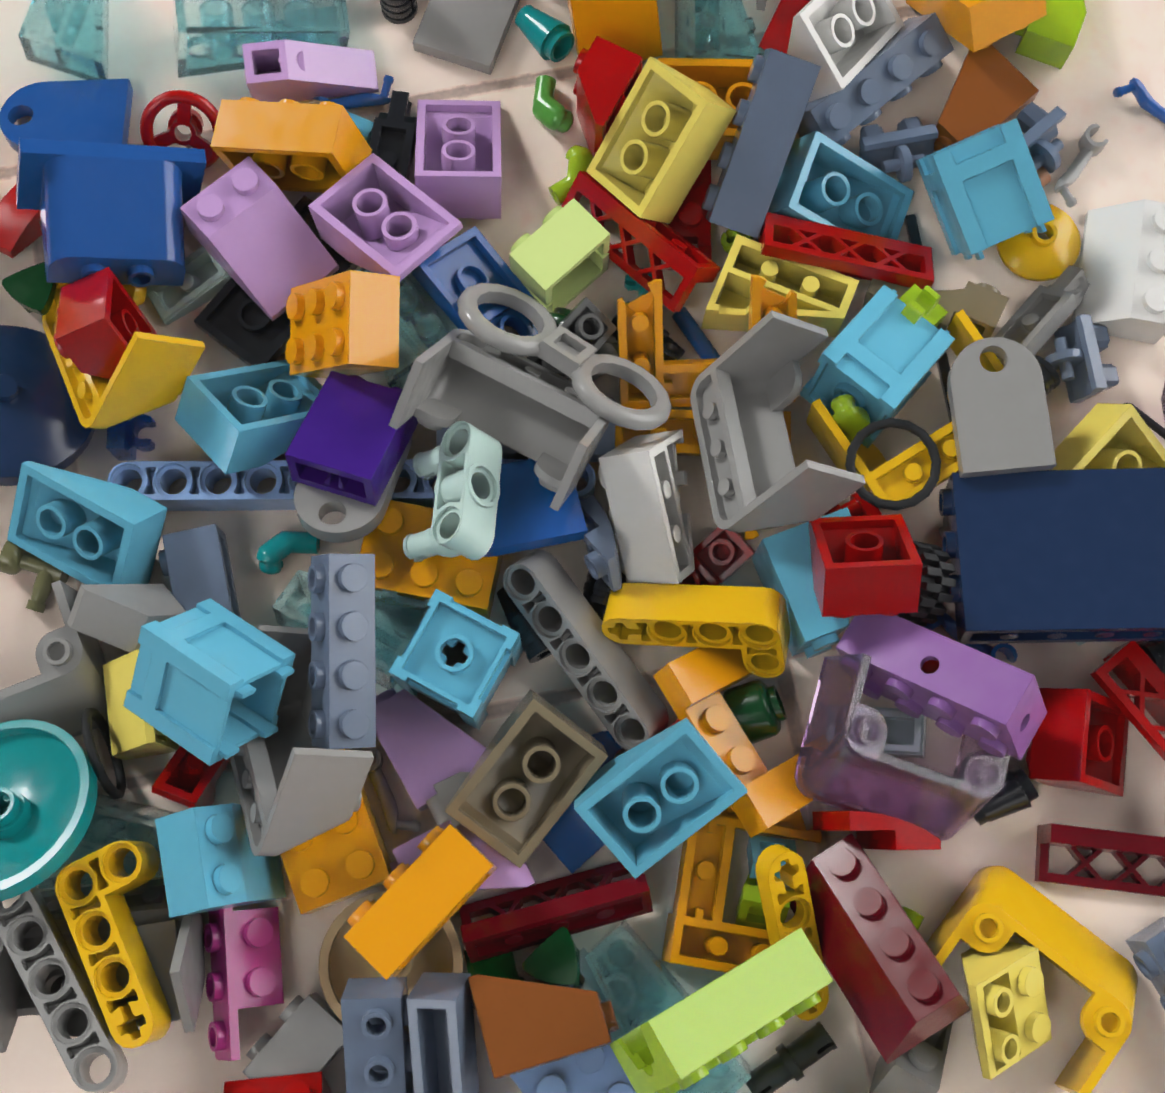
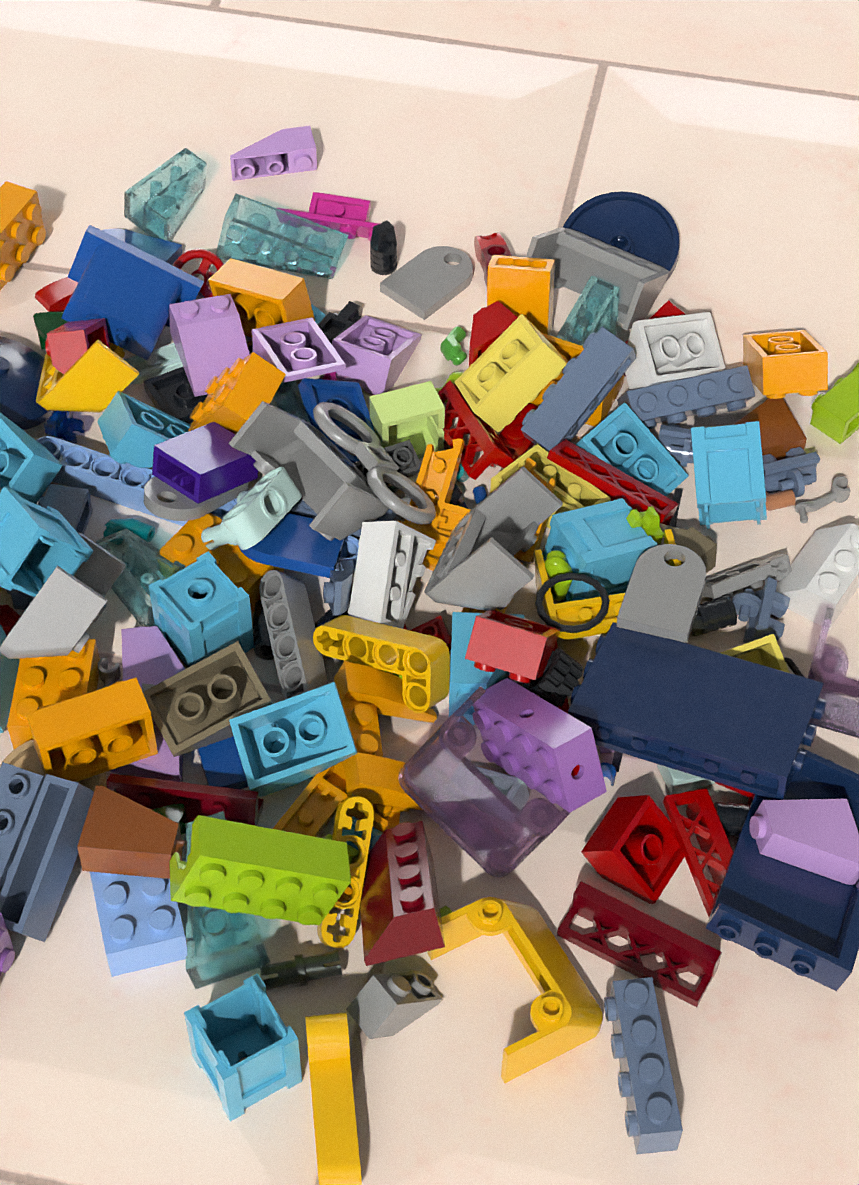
camera: 25 degrees right, 25 degrees down
lavender slope [242,39,379,102] -> none
sand blue brick [308,553,376,749] -> none
blue piece [313,75,394,110] -> none
teal cone [515,5,575,62] -> none
dark green head [722,679,787,744] -> none
red slope [812,811,941,850] -> none
light yellow slope [961,941,1052,1080] -> none
black cone [965,765,1039,826] -> none
yellow dish [996,204,1081,282] -> none

